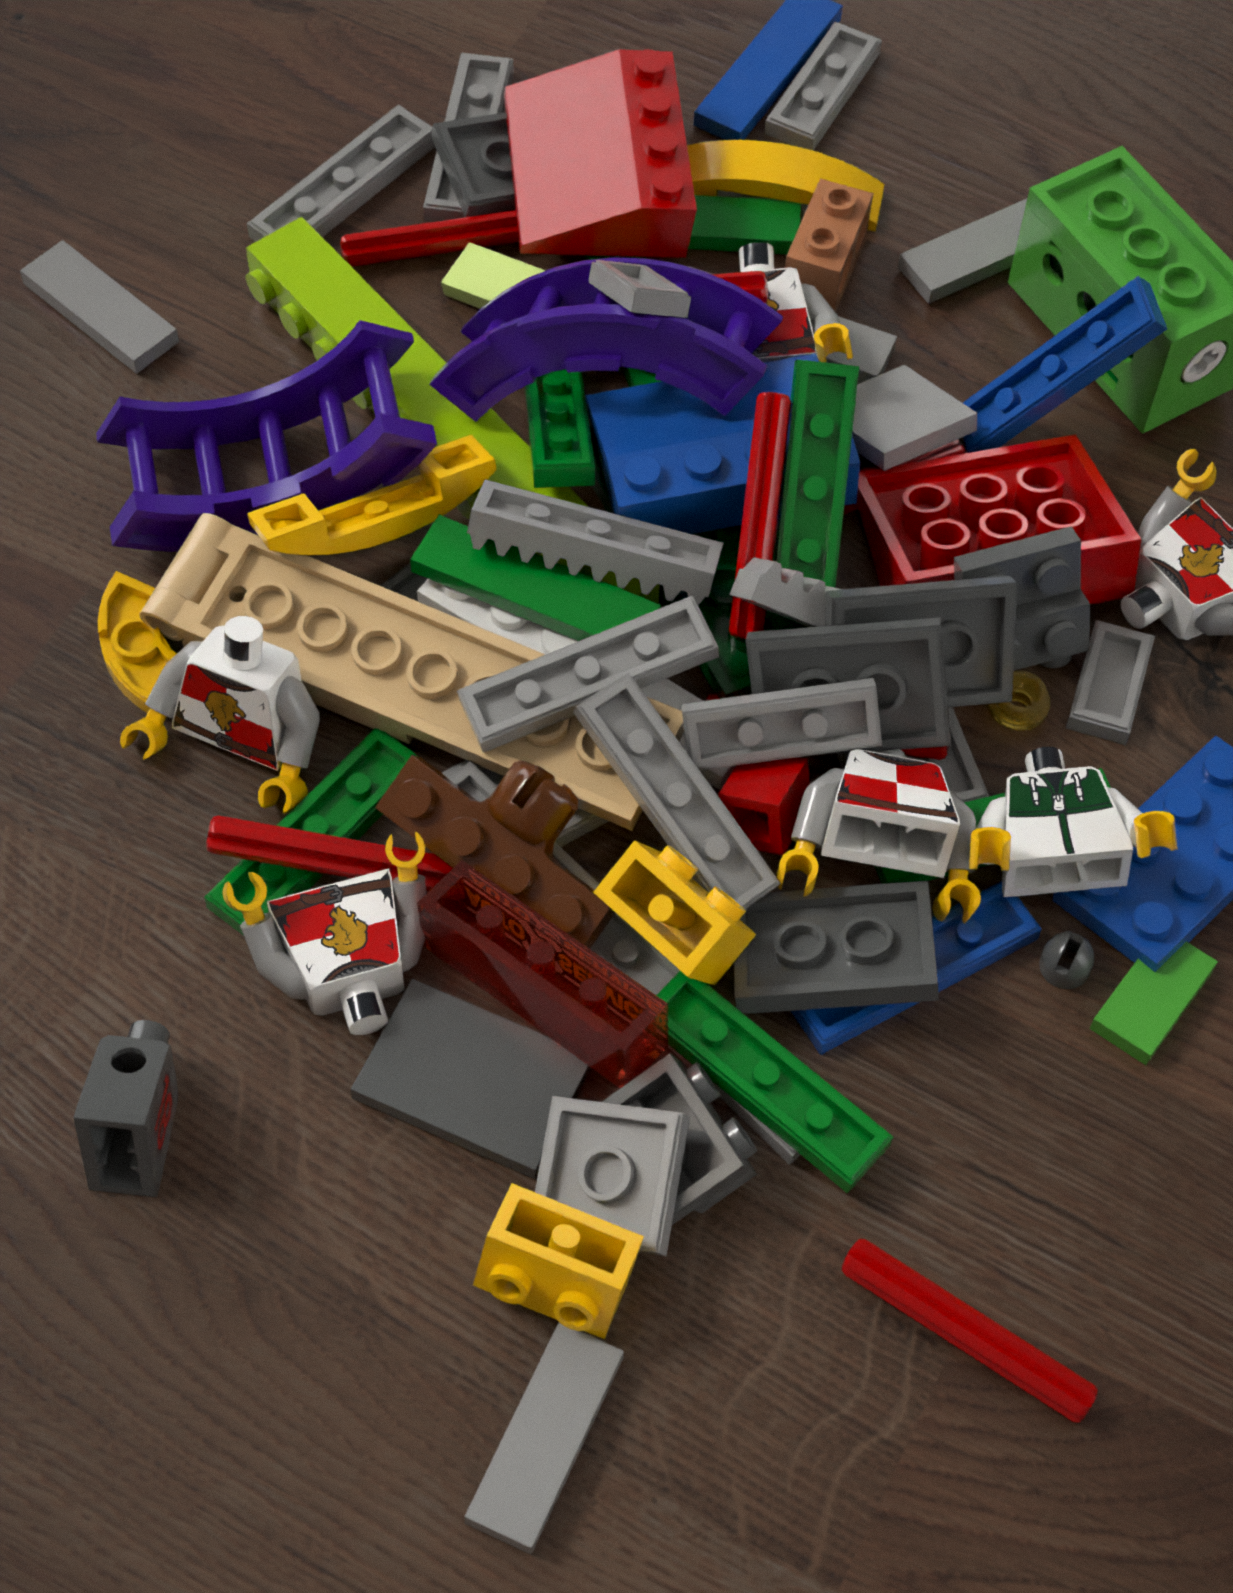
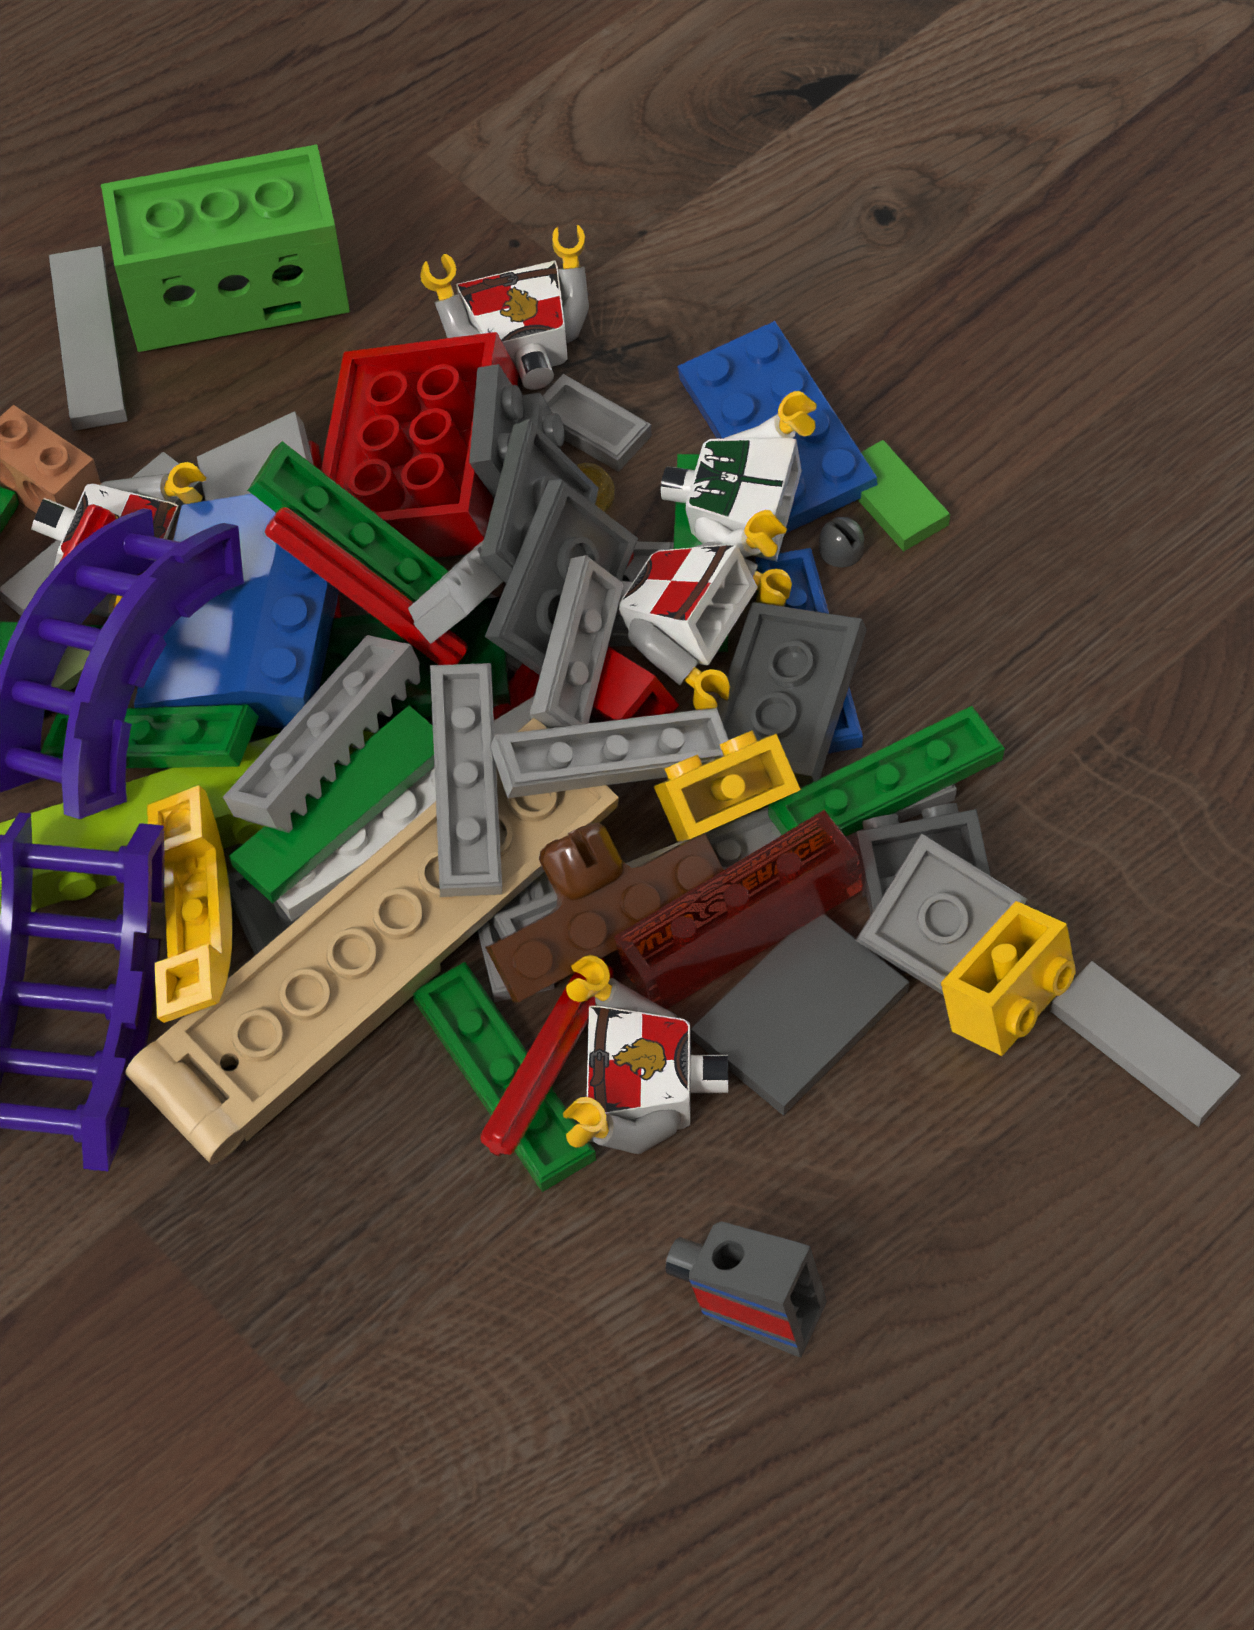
camera: 65 degrees left, 0 degrees up
yellow tile [98,571,177,713] -> none
torso [120,616,320,814] -> none
light grey tile [588,260,691,318] -> none
red axle [841,1239,1098,1423] -> none
blue tile [963,276,1168,453] -> none

